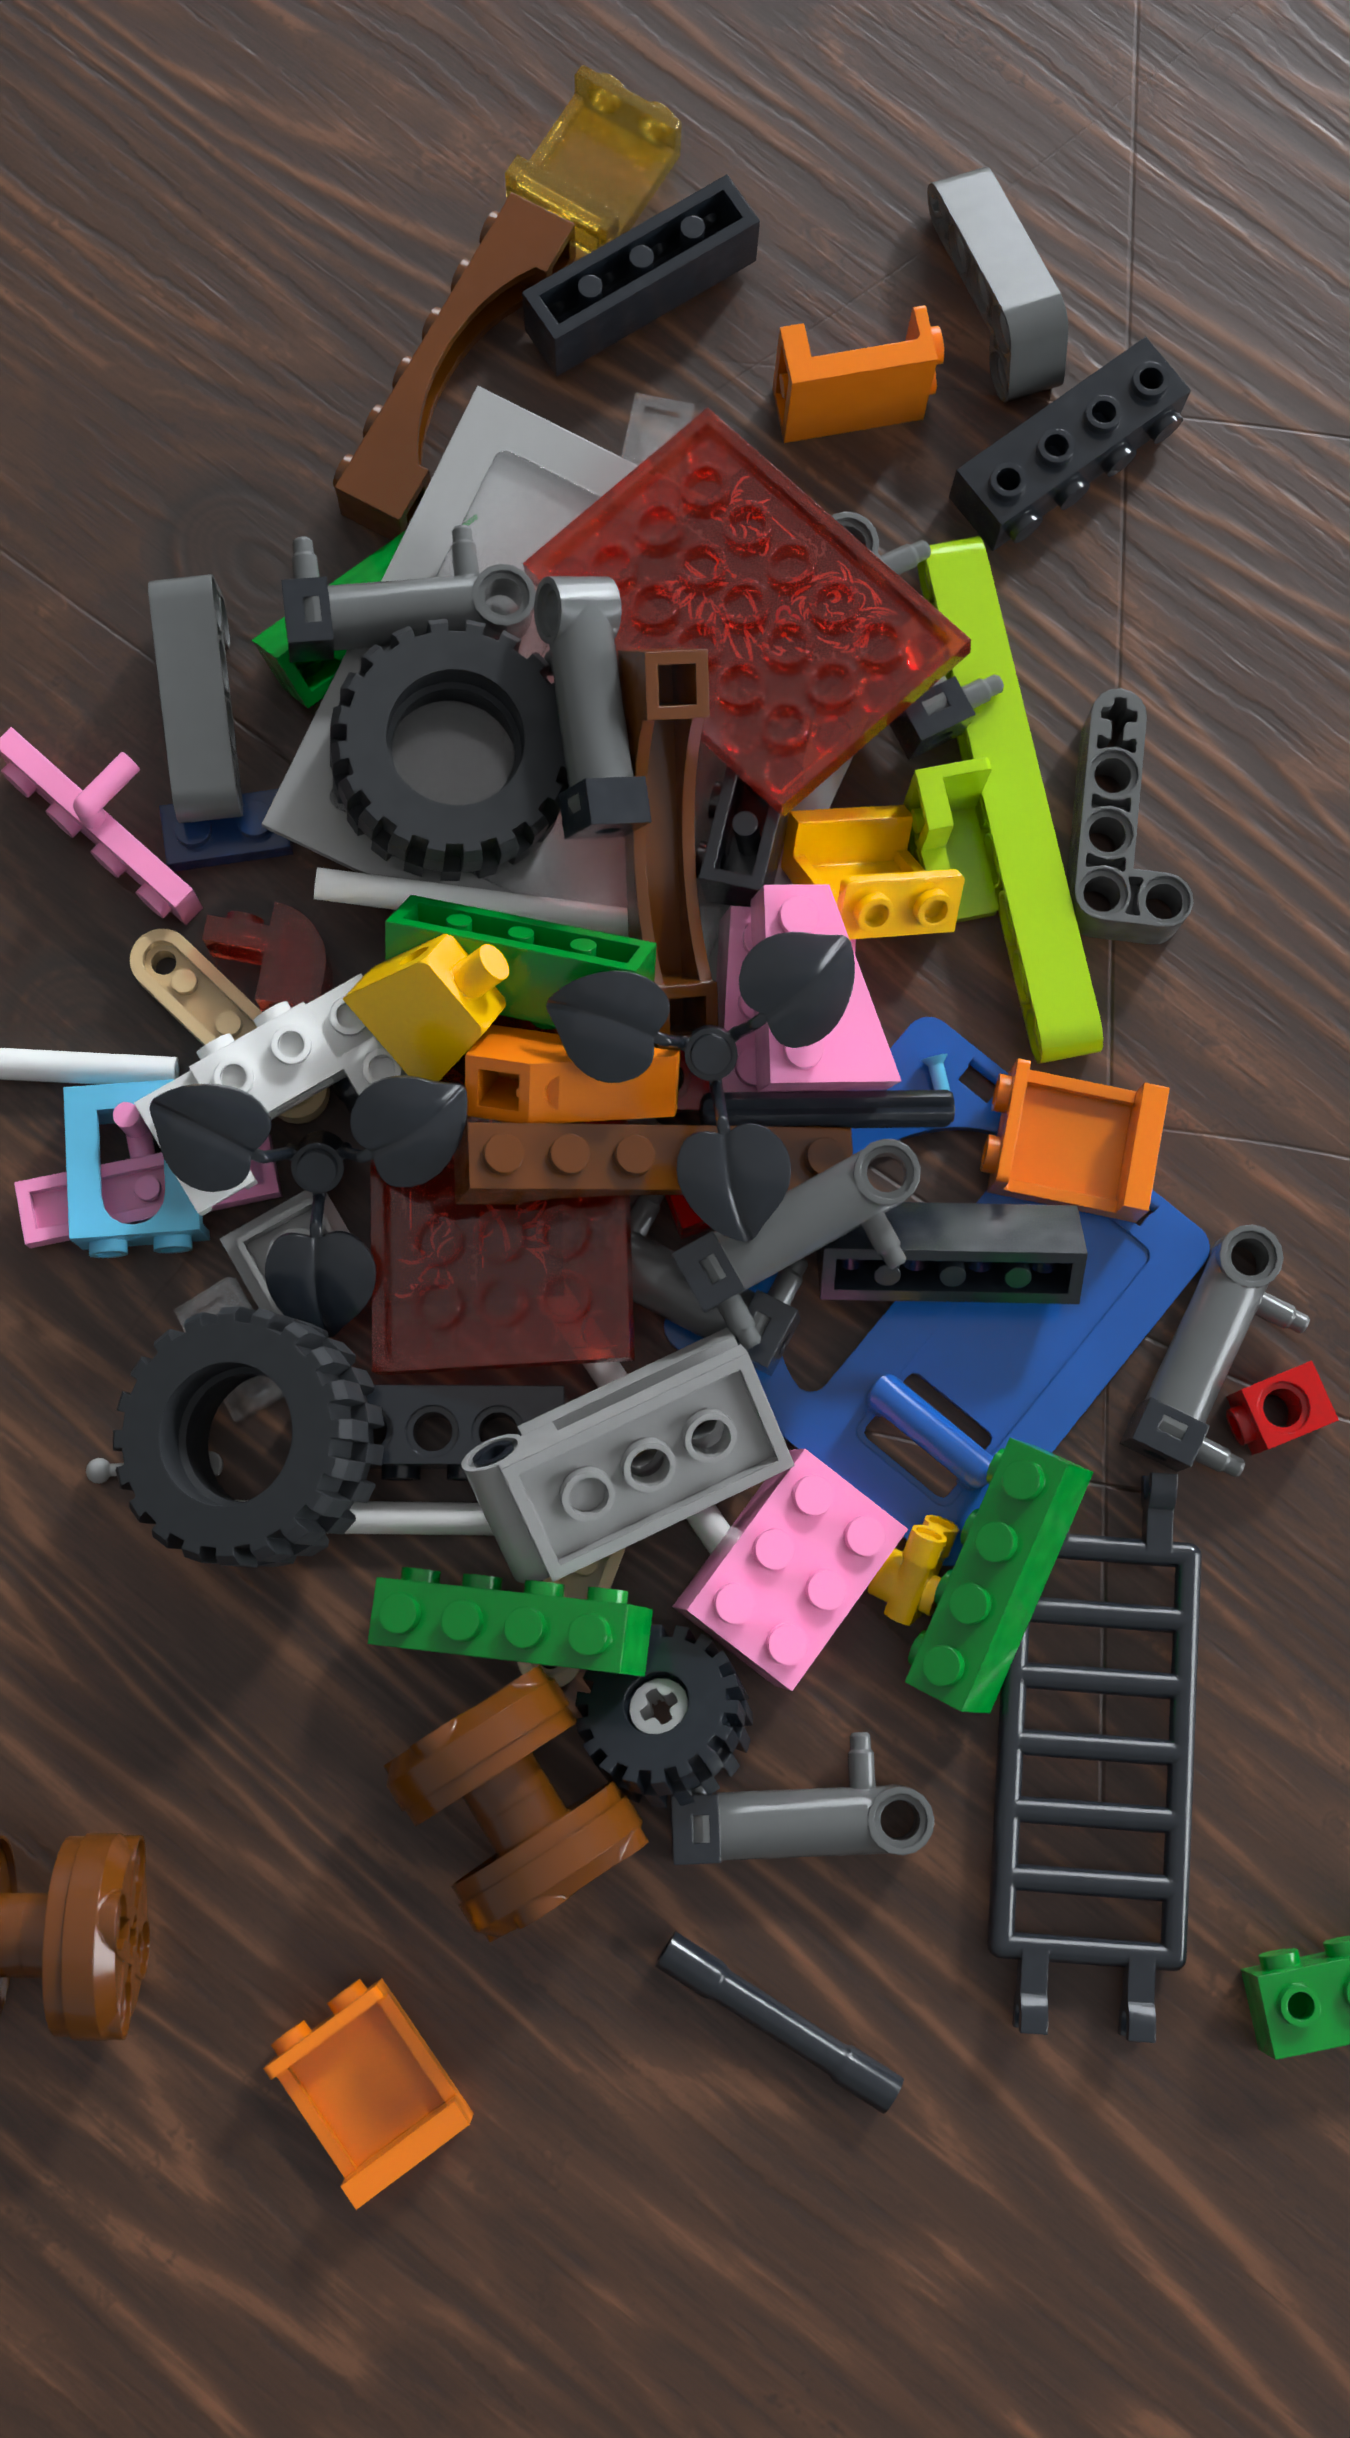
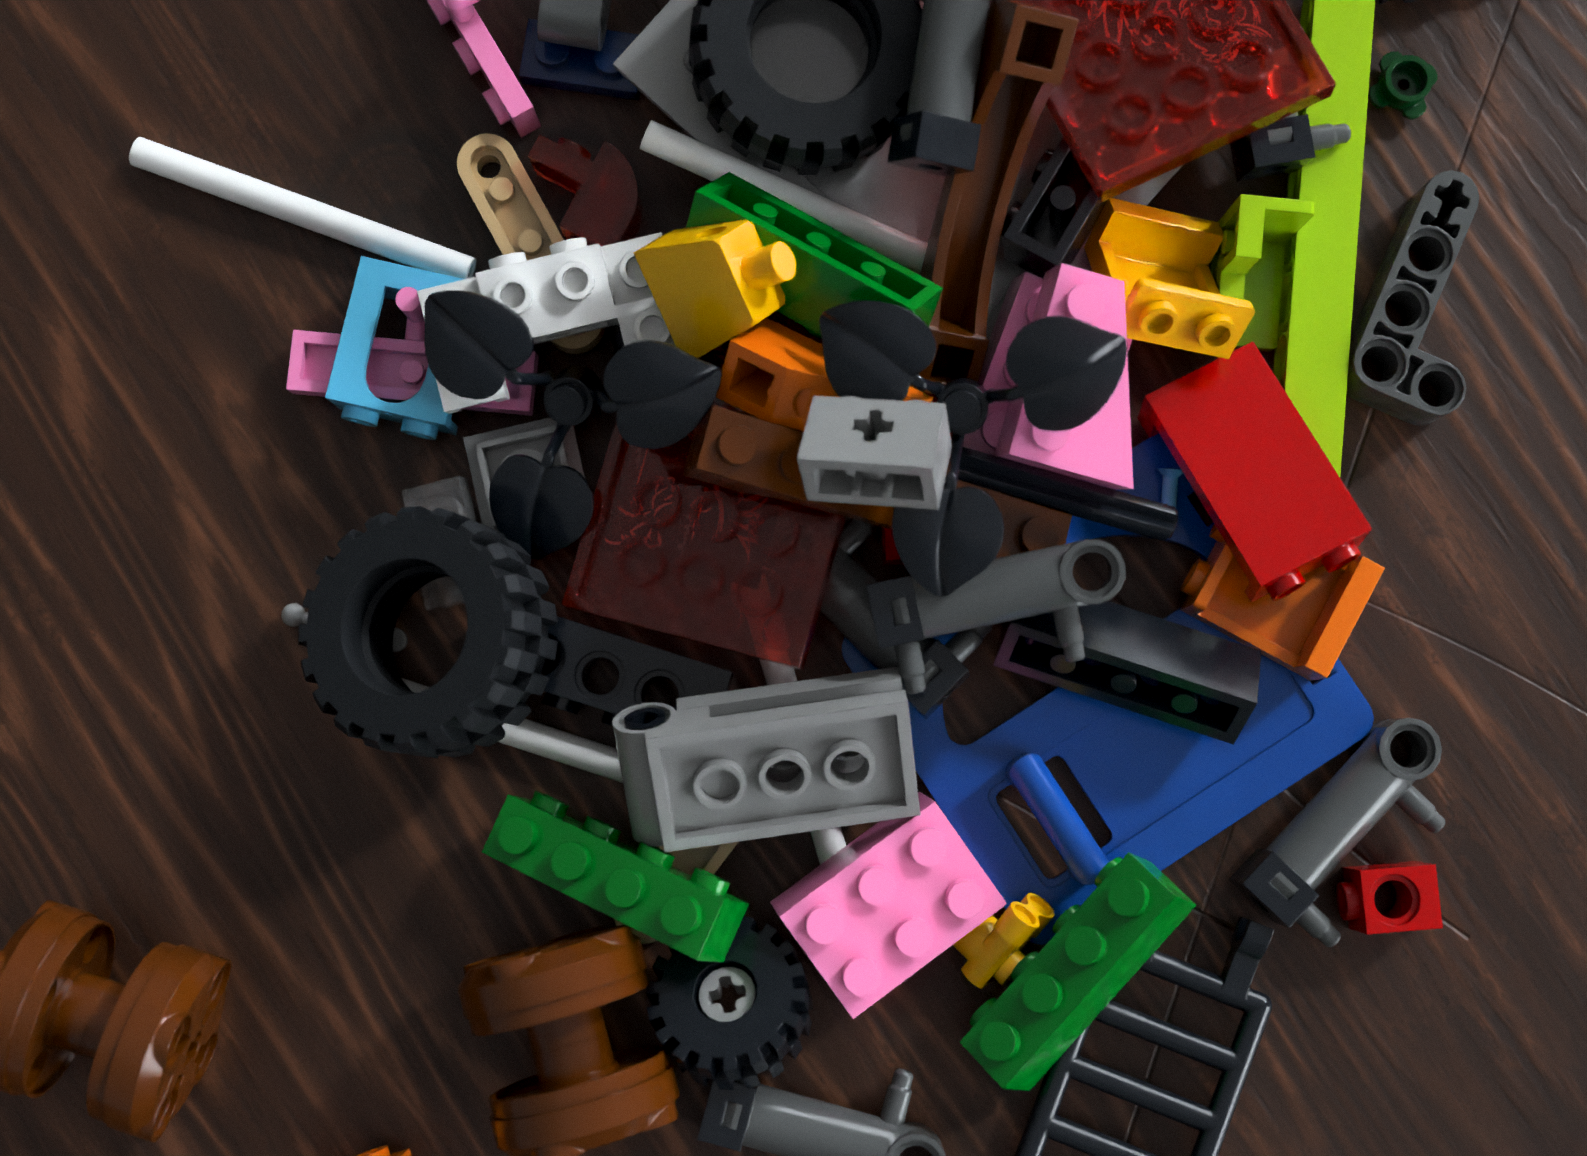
camera: 25 degrees right, 5 degrees up
none -> light grey brick [797,396,952,510]
none -> red panel [1137,341,1372,602]
none -> dark green plate [1368,51,1437,120]

